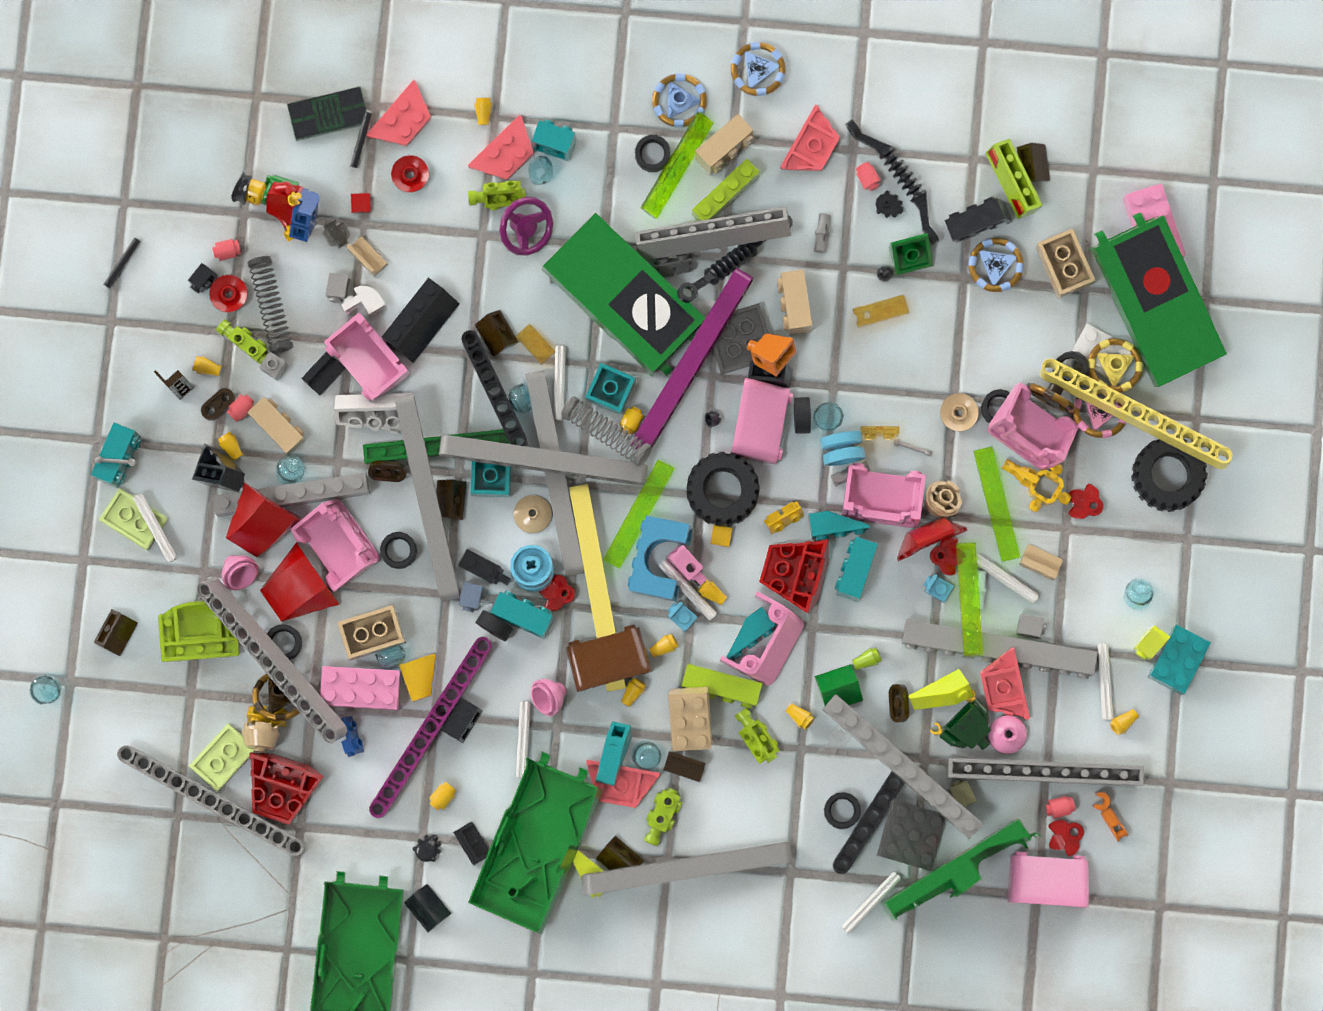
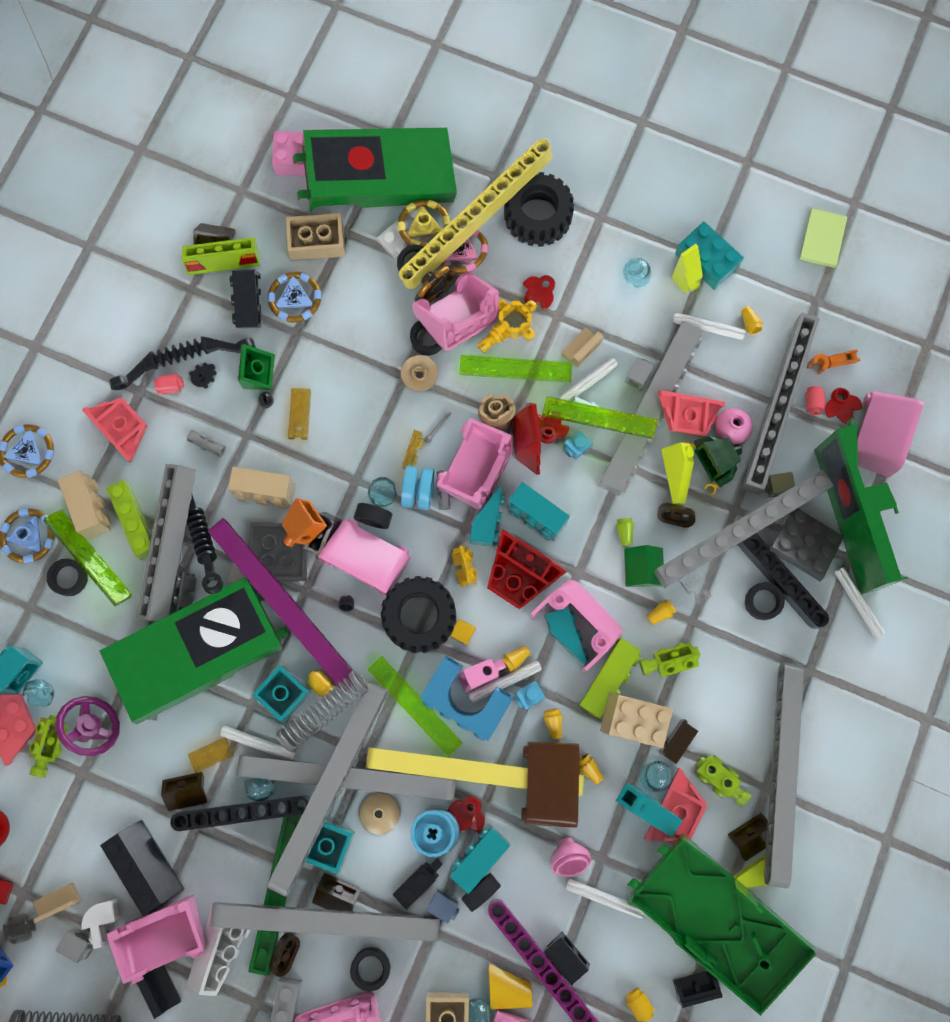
camera: 75 degrees left, 5 degrees down
none -> yellowish green tile [799,208,847,268]

